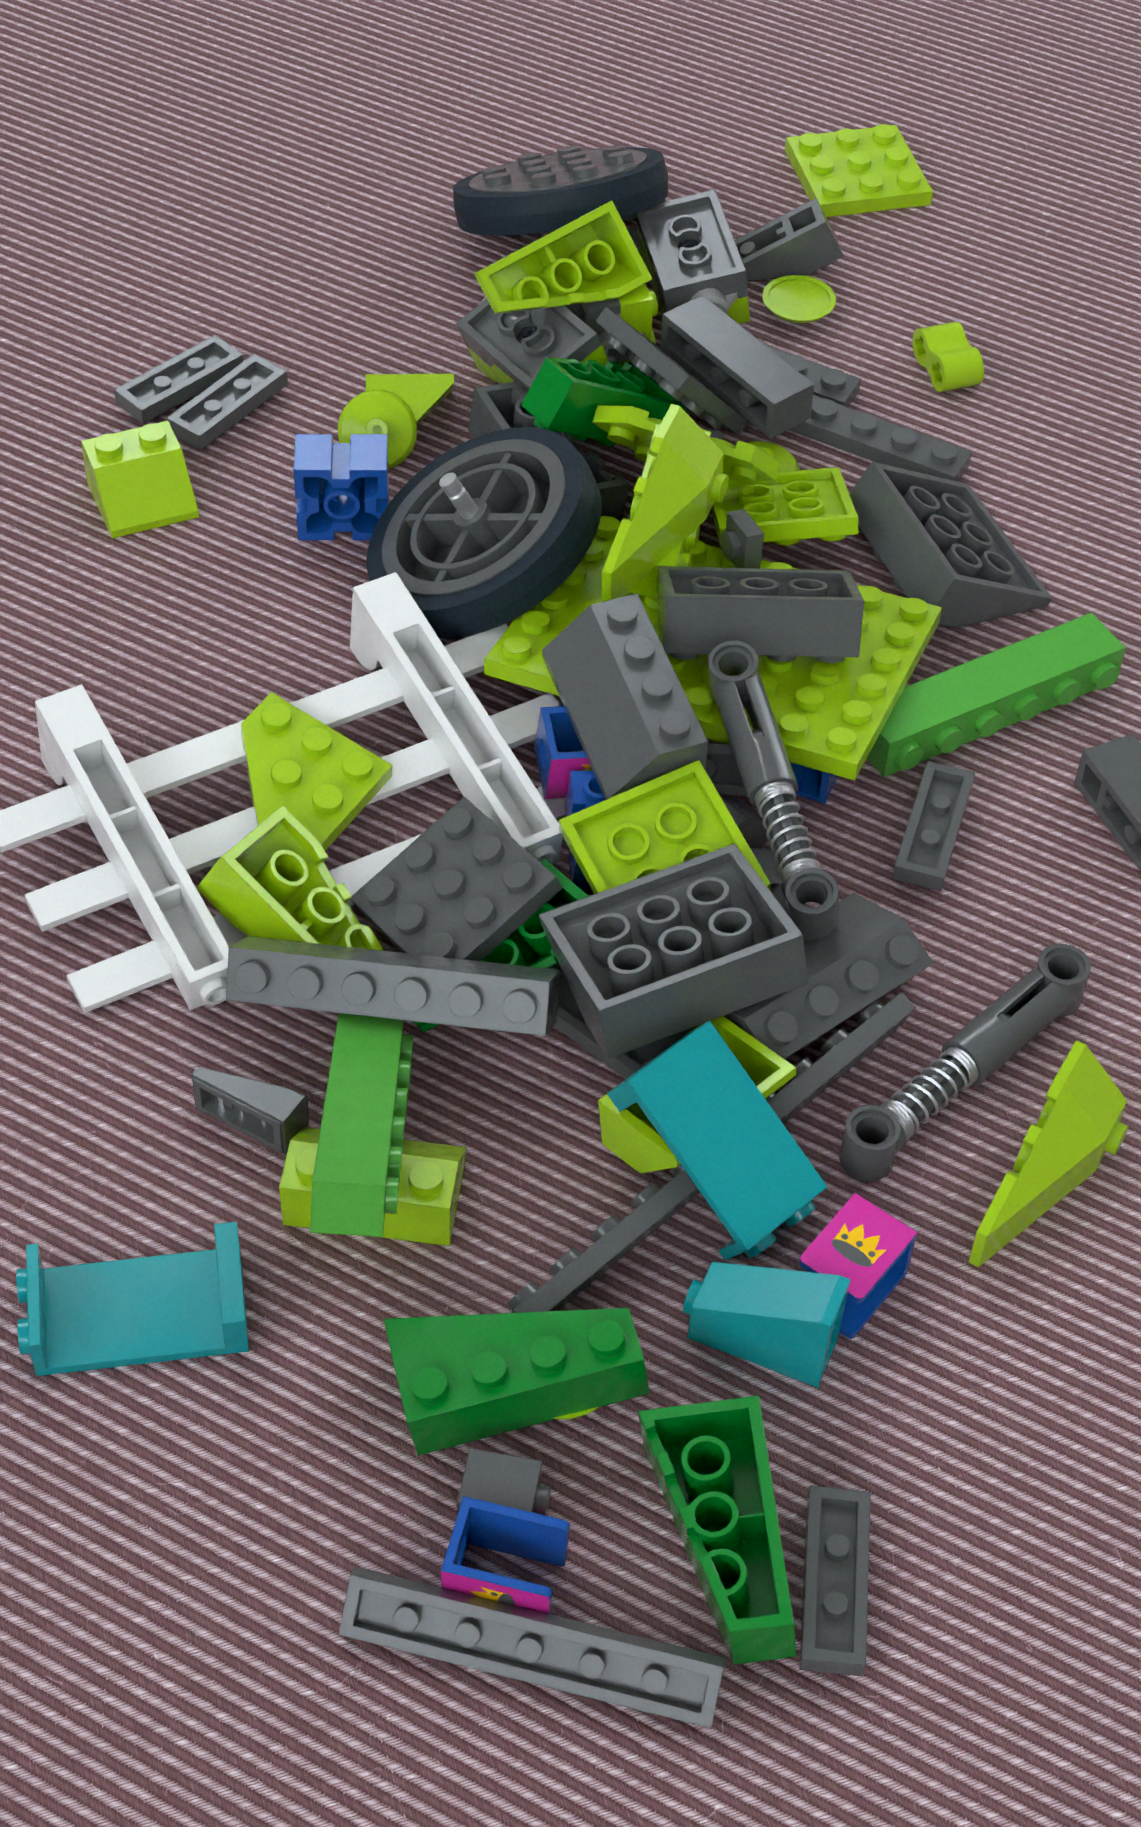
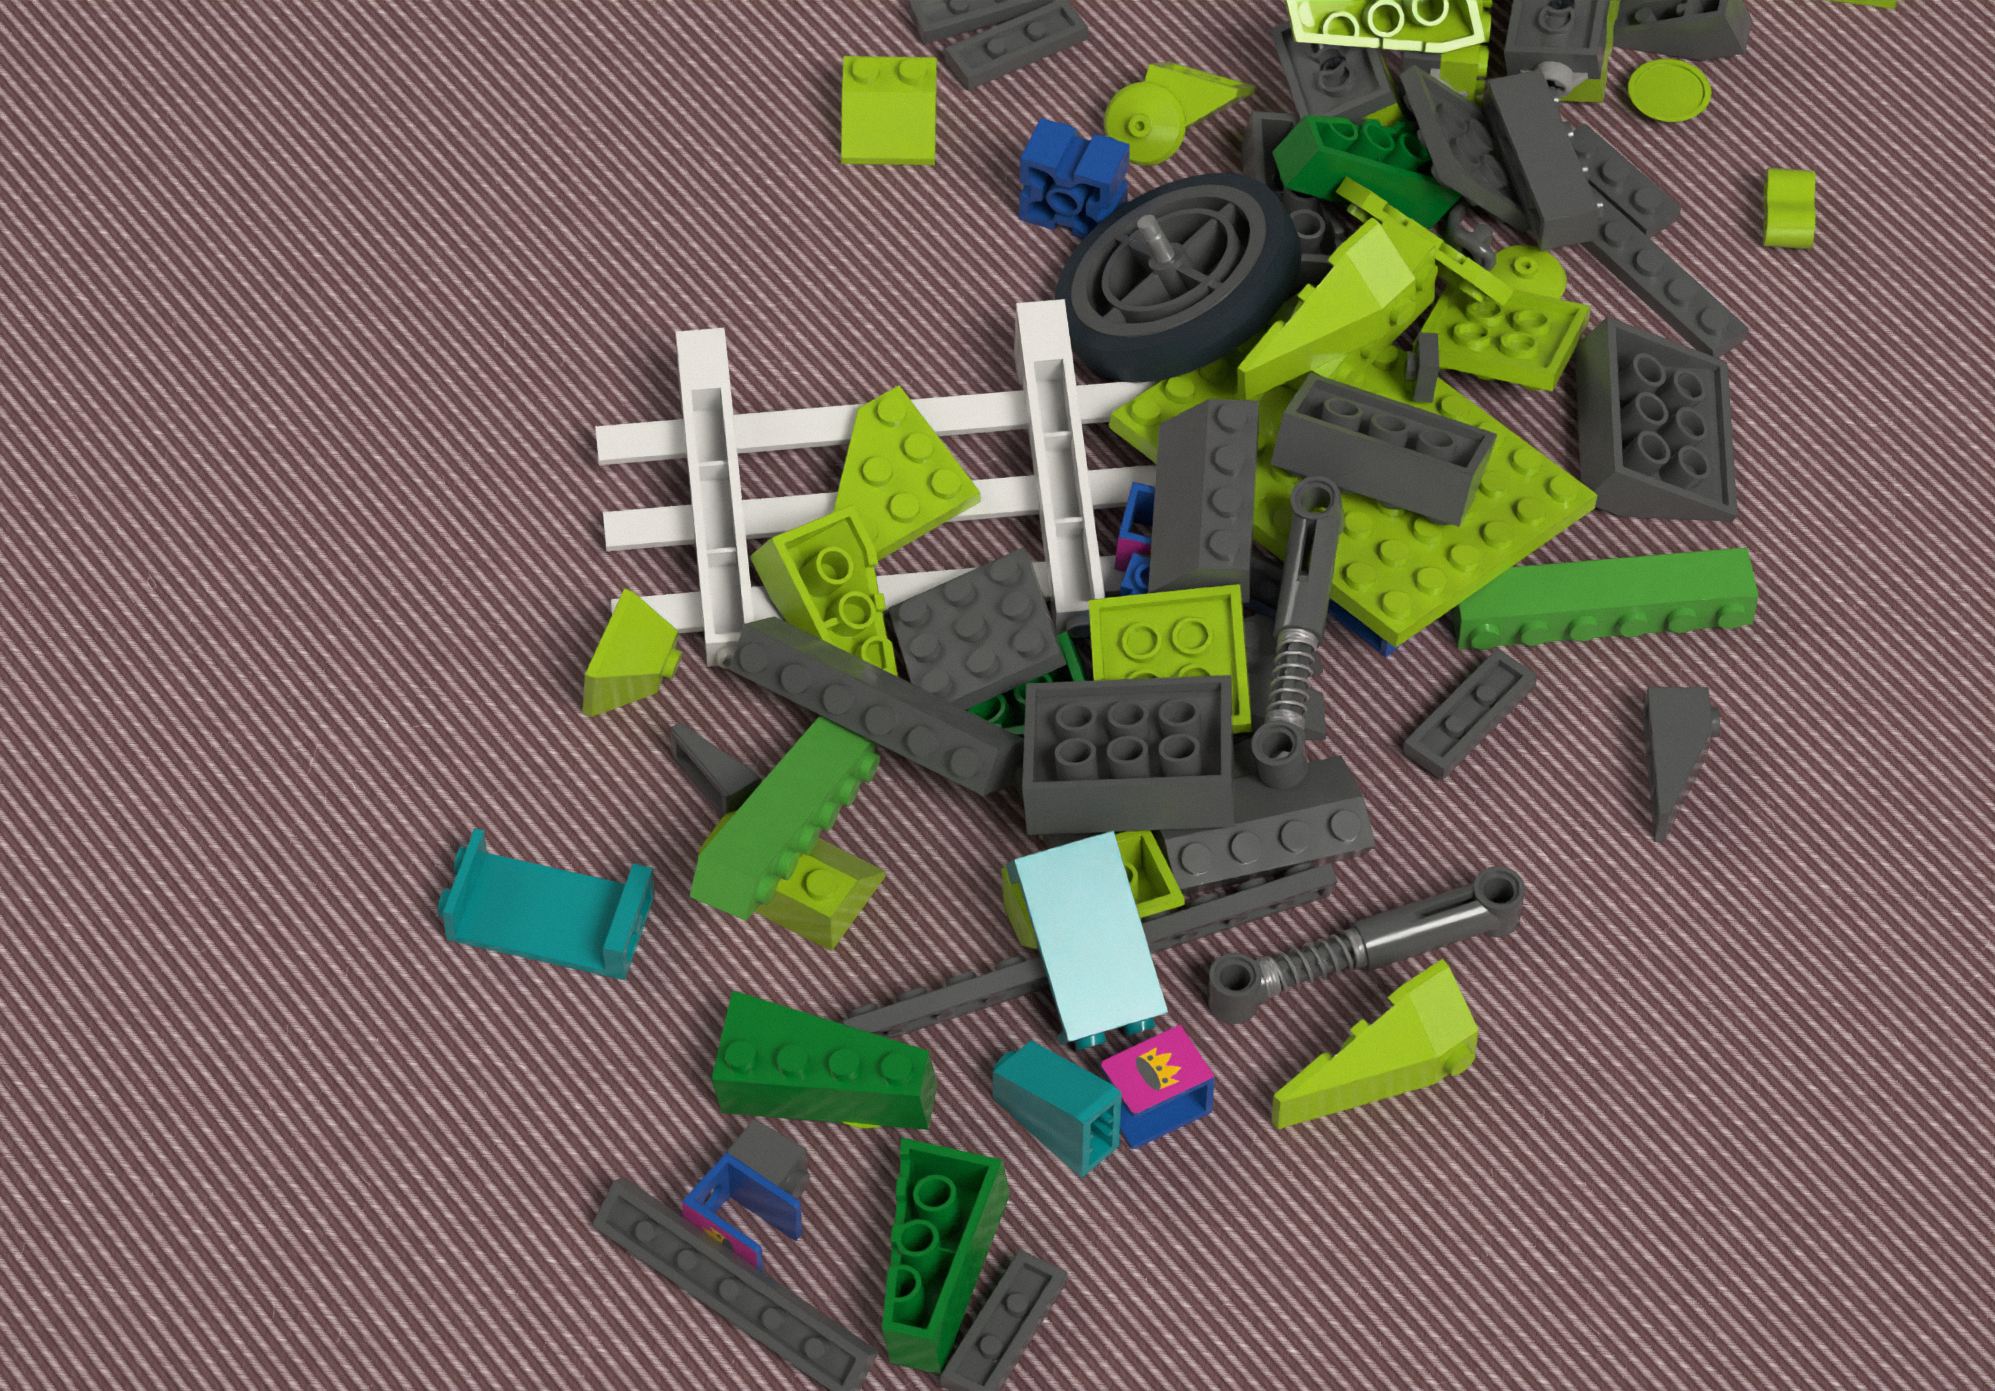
camera: 25 degrees right, 5 degrees up
none -> lime slope [582,588,683,717]

